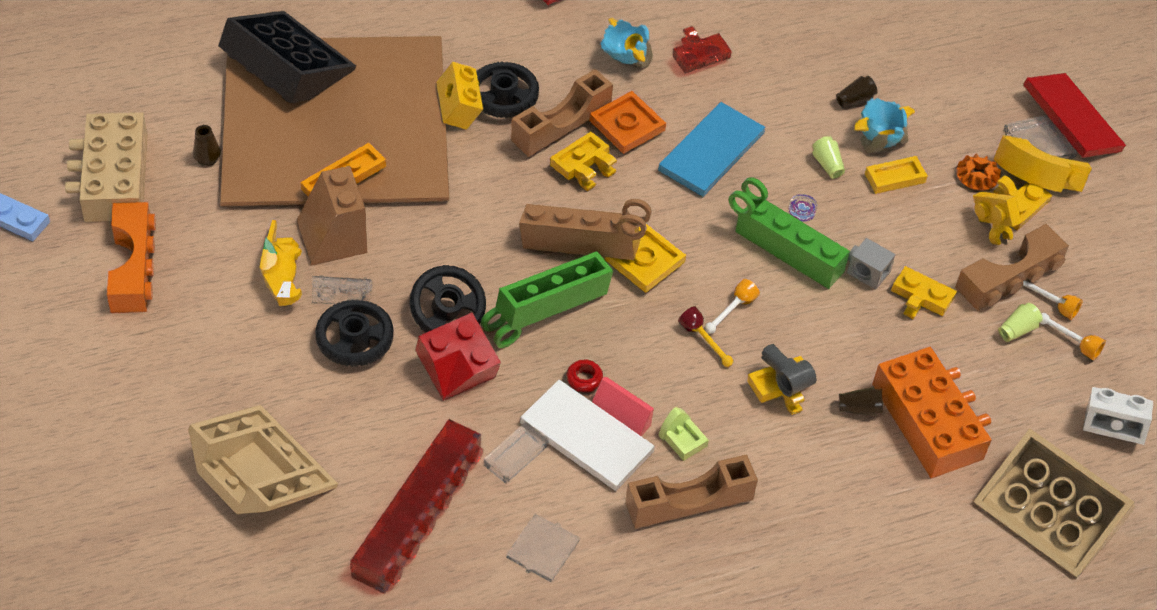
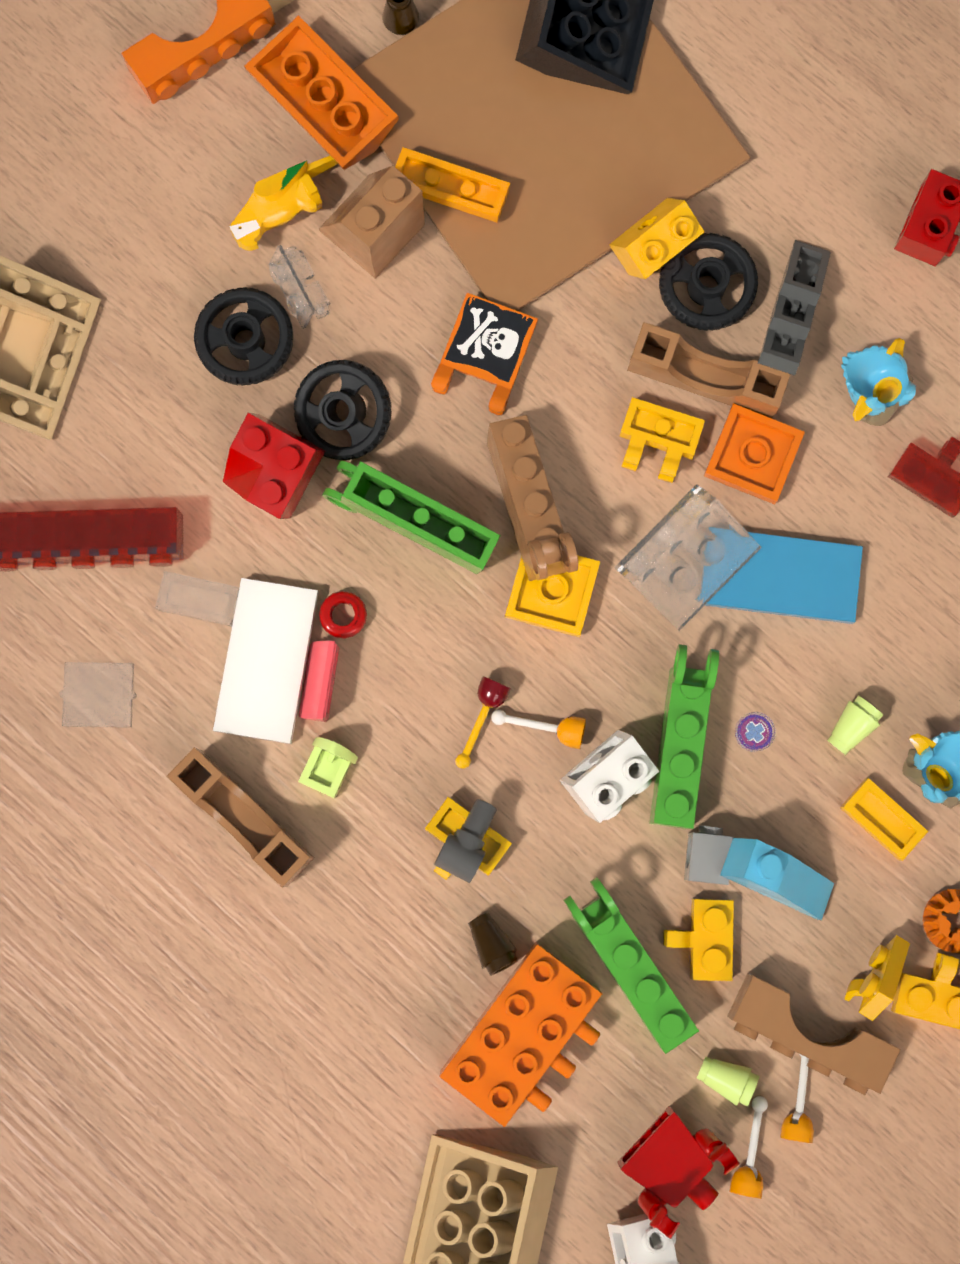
camera: 65 degrees right, 30 degrees up
none -> orange slope [244,15,399,170]
none -> flag [431,293,538,416]
none -> white brick [560,730,659,823]
none -> bright green hinge [563,877,699,1054]
none -> clear slope [614,484,762,631]
none -> red torso [617,1106,740,1239]
none -> medium azure slope [720,838,834,920]
none -> dark grey slope [758,240,831,375]

